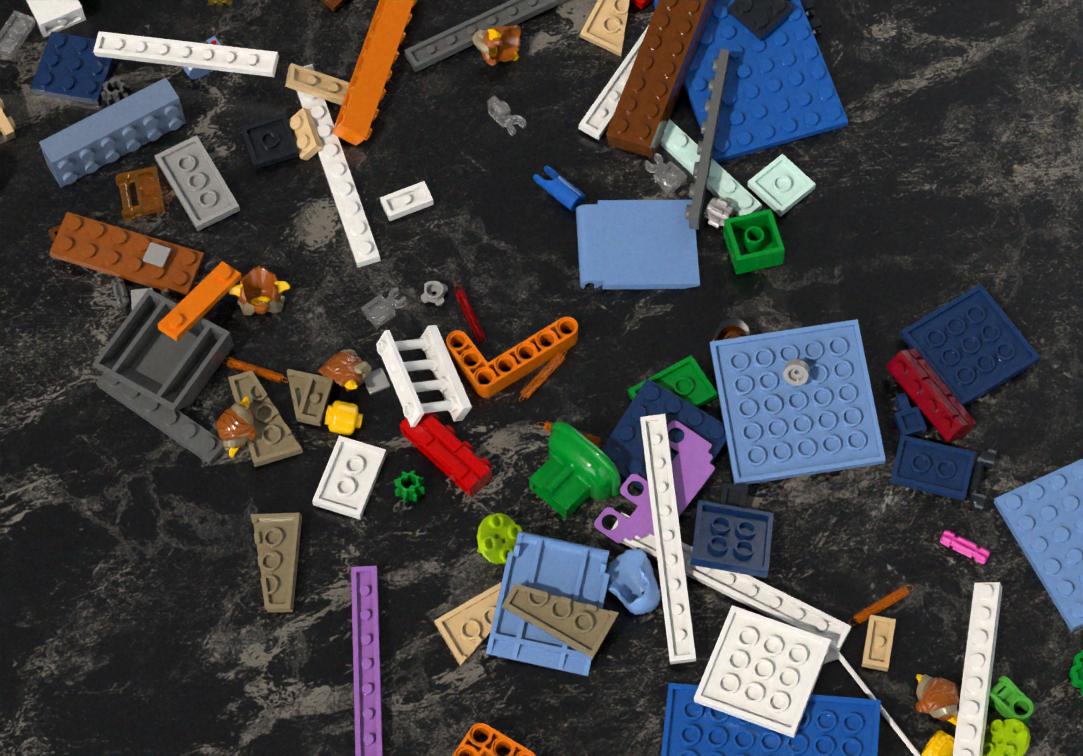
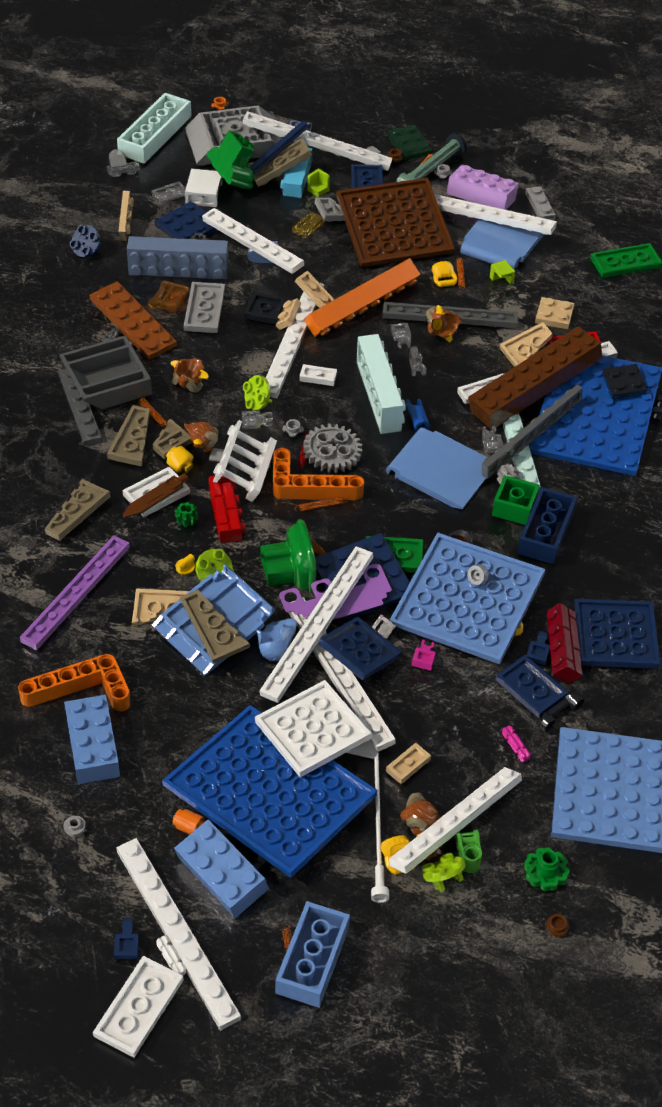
camera: 30 degrees right, 15 degrees down
light grey piece [143,242,171,268] -> none
orange plate [158,261,241,341] -> none
dark orange hair [216,396,258,458] -> none
light aqua plate [747,154,816,217] -> none
orange piece [848,585,913,625] -> none
none -> reddish brown piece [123,473,188,517]
none -> yellow plate [175,554,195,575]
none -> lime plate [243,375,272,411]
none -> light grey gear [303,424,362,473]
none -> light aqua brick [357,334,406,434]
none -> clear plate [391,323,411,349]
none -> dark pink plate [411,640,436,671]
none -> dark blue brick [517,487,577,565]

